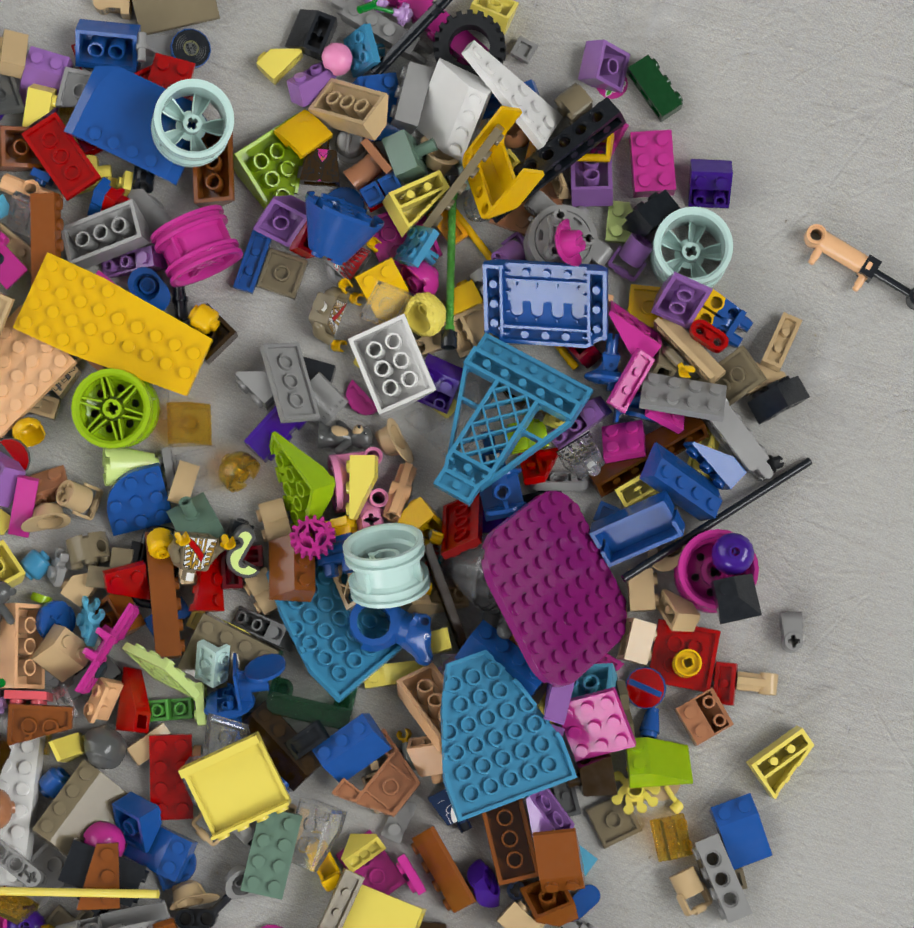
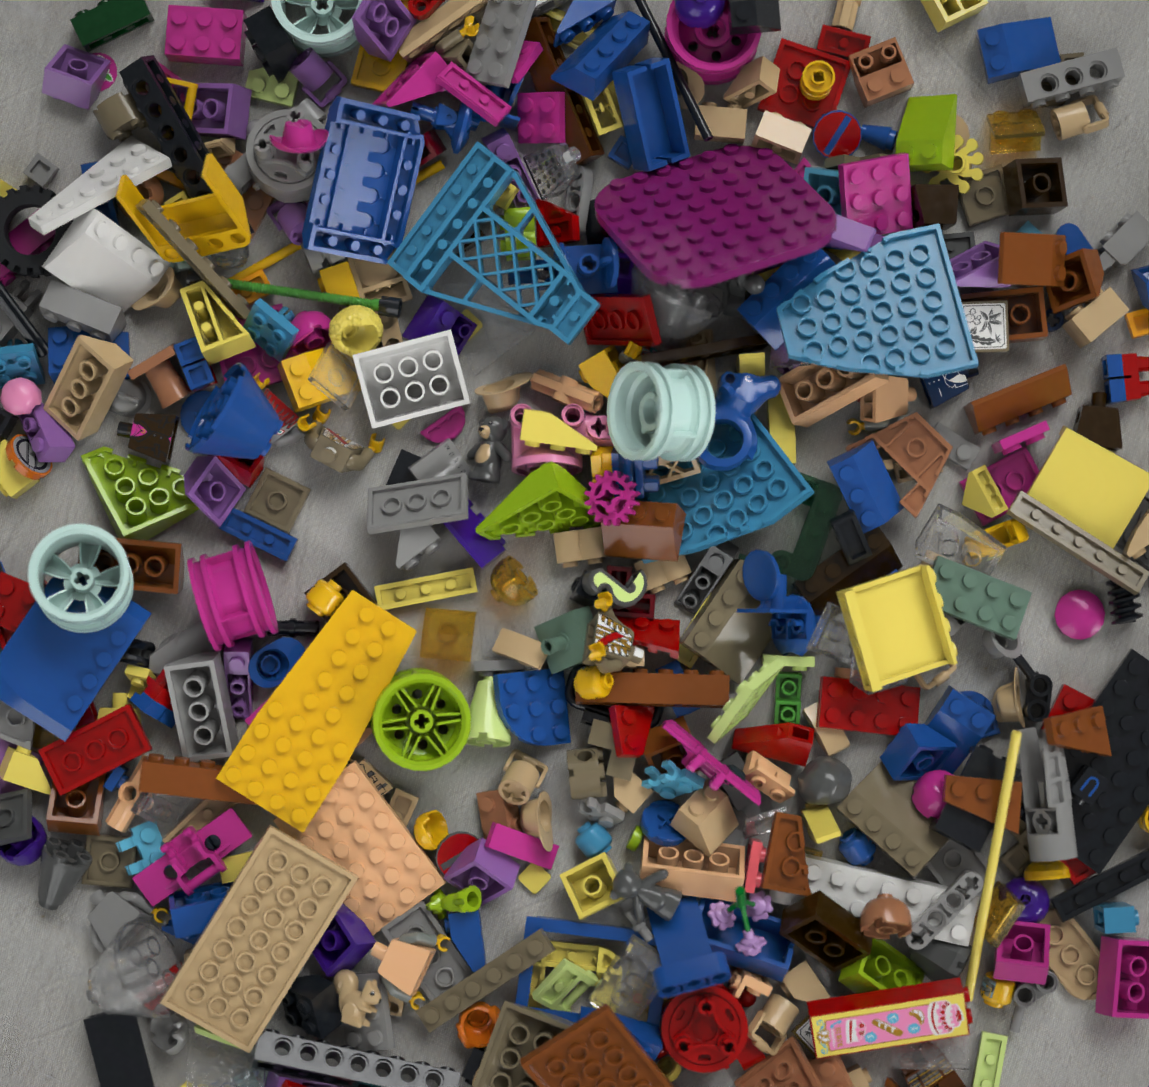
camera: 80 degrees left, 5 degrees up
light aqua bracket [195,639,230,688] -> none
yellow slope [274,109,333,159] -> none
sand green brick [382,129,438,184] -> none
dark purple hat [467,859,500,908] -> none
light yellow hand [664,785,684,814] -> none
none -> tile [5,434,53,480]
none -> light yellow plate [374,567,478,610]
none -> tile [962,301,1009,353]
none -> dark brown brick [1003,157,1068,216]

